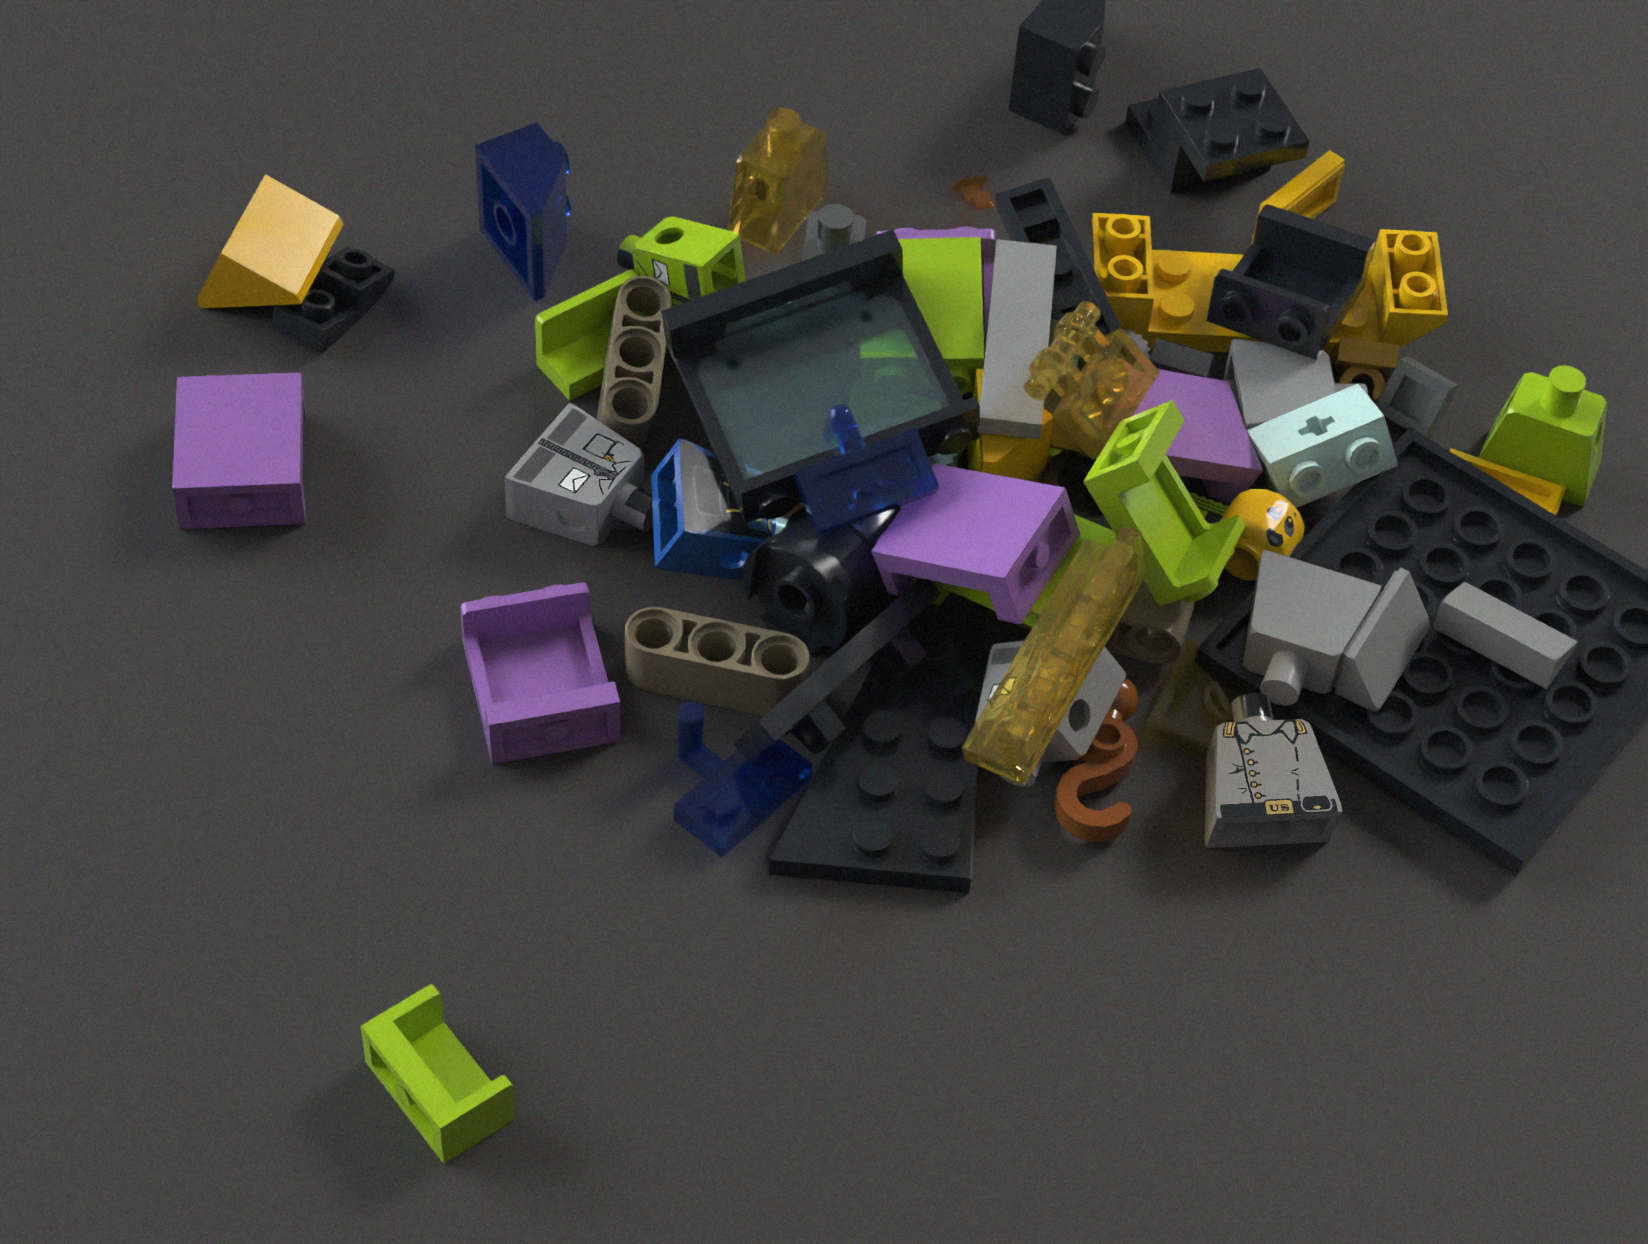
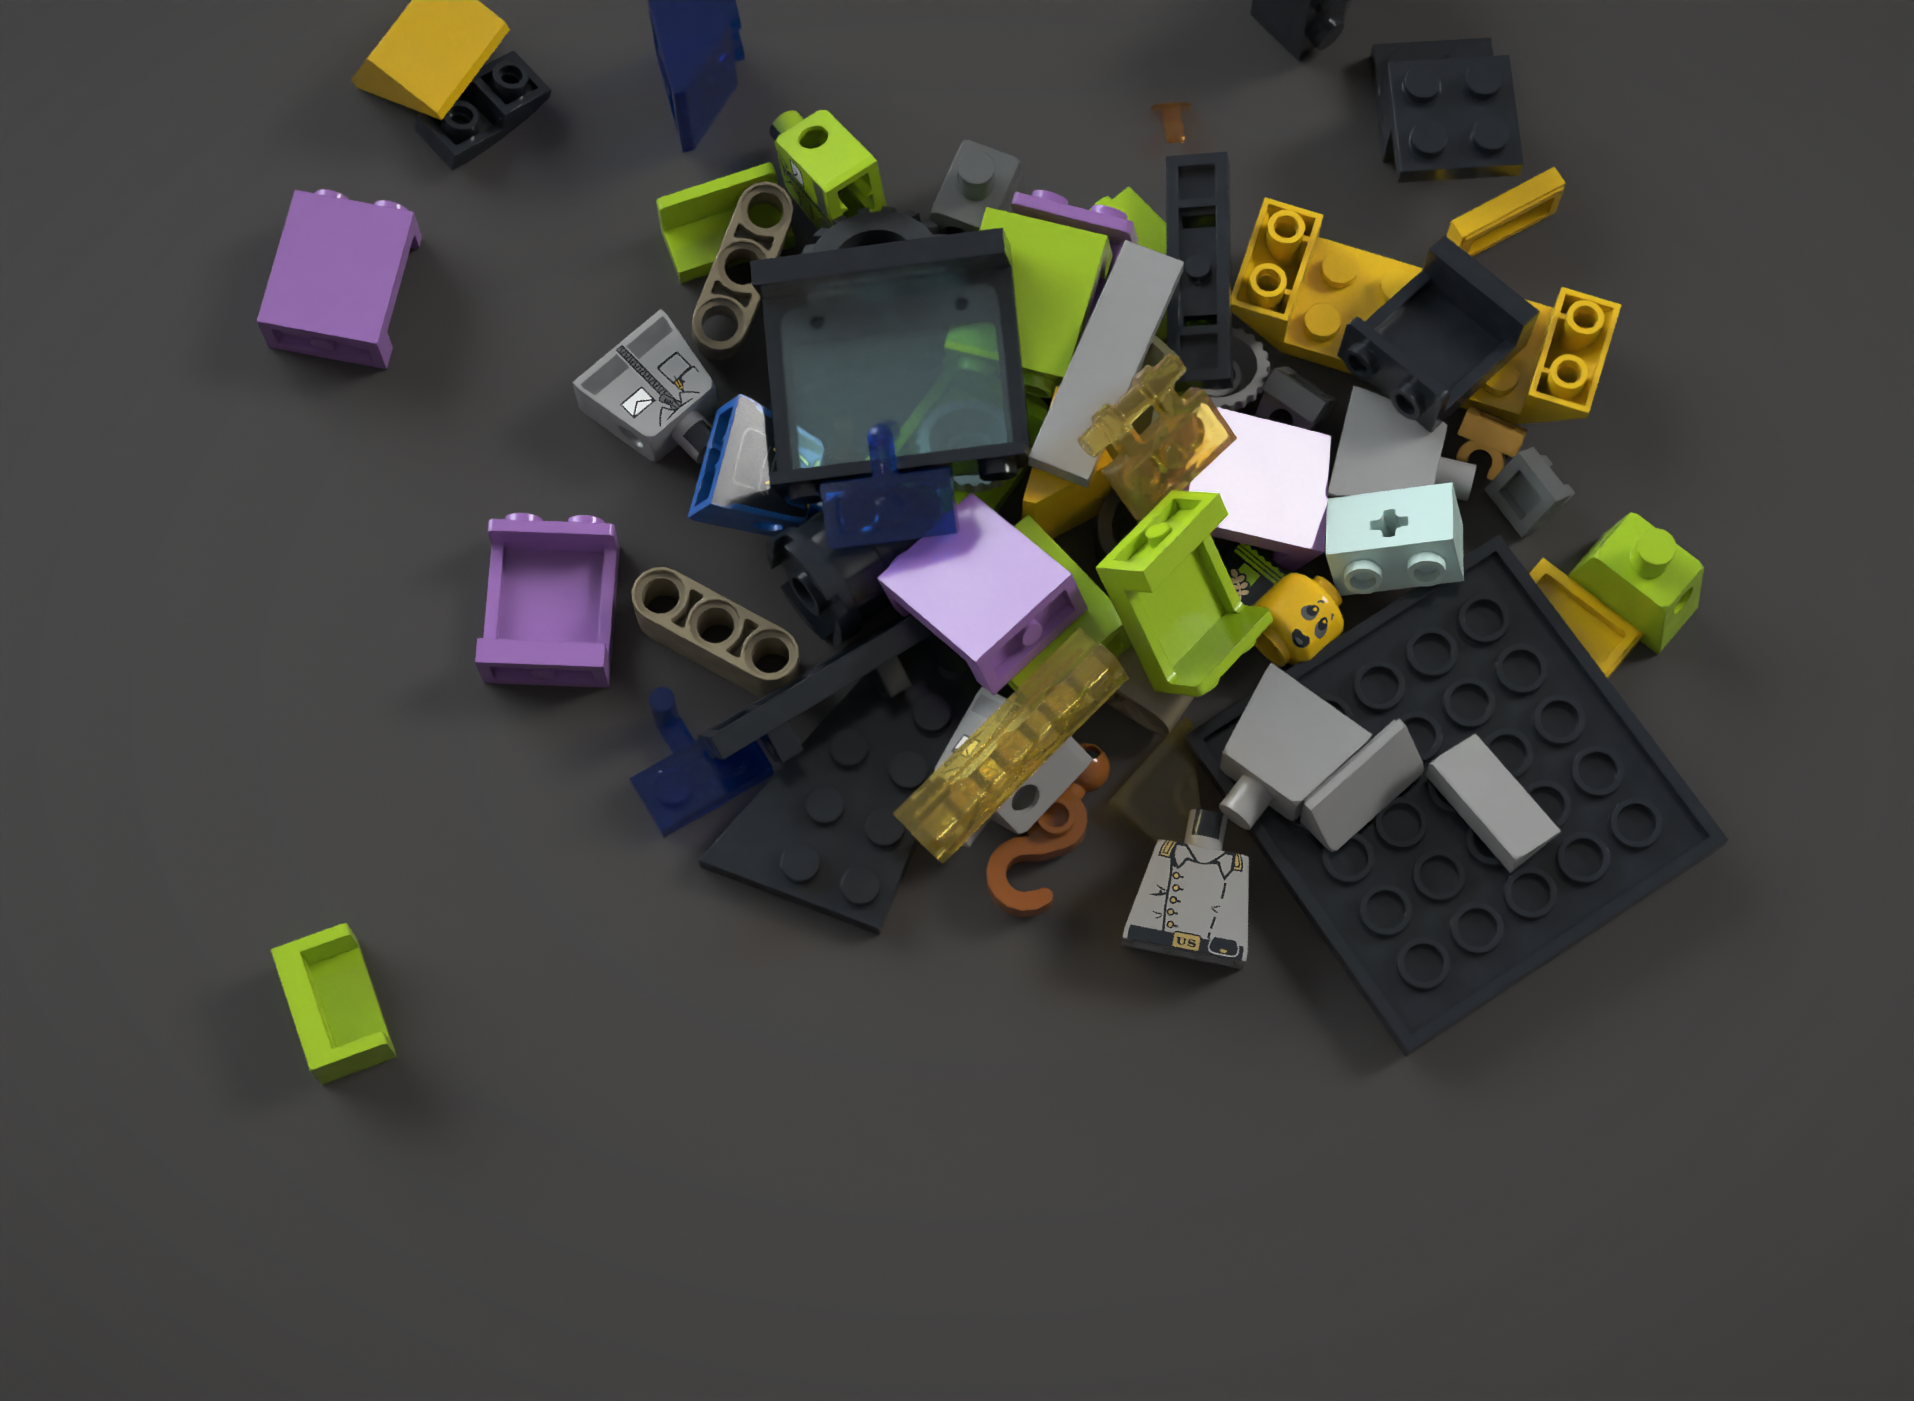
camera: 20 degrees right, 20 degrees up
clear yellow torso [727,107,829,255] -> none

